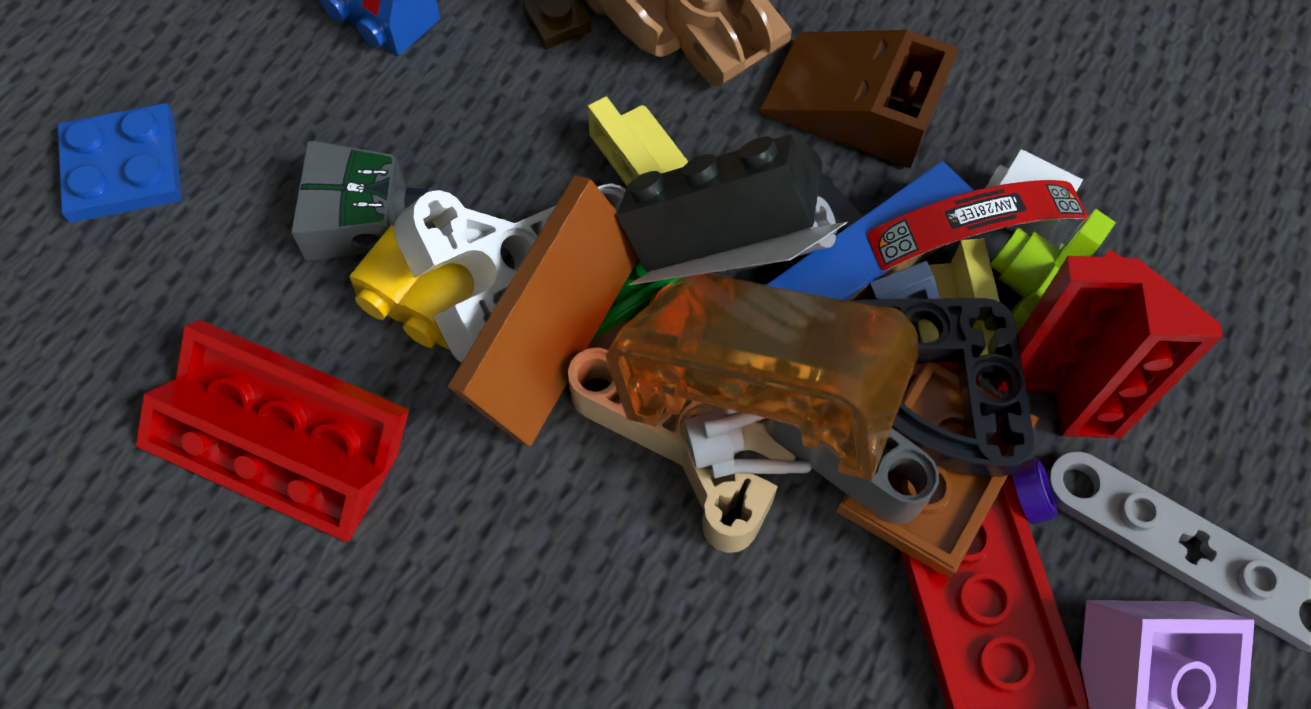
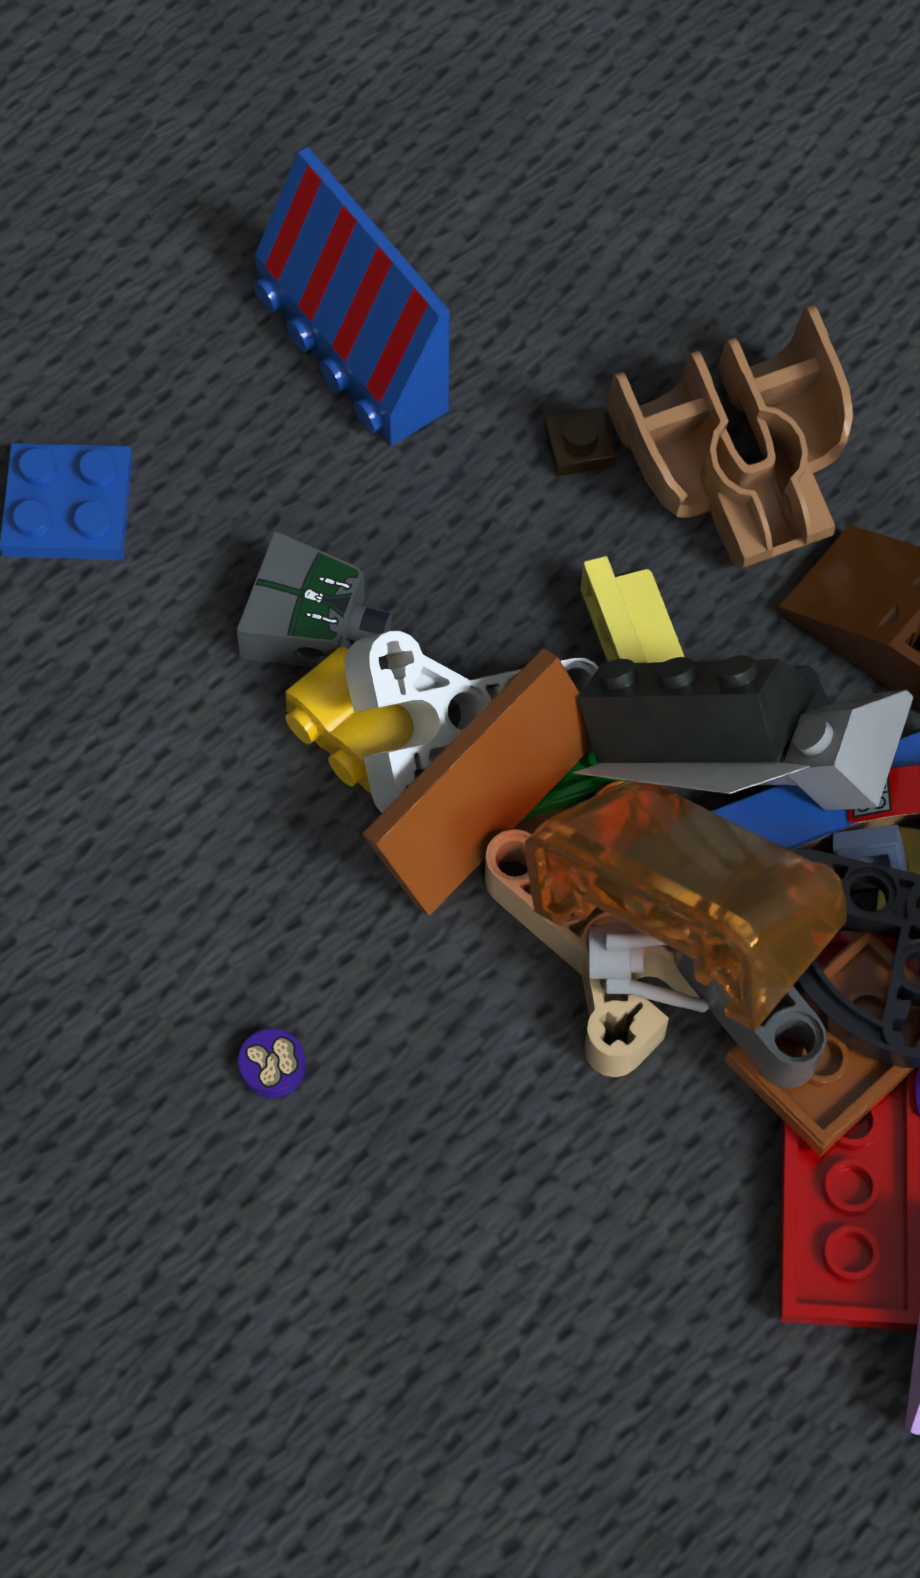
camera: 15 degrees right, 0 degrees up
red slope [136,319,409,542] -> none
none -> tile [238,1029,306,1099]
none -> light grey slope [784,690,913,811]

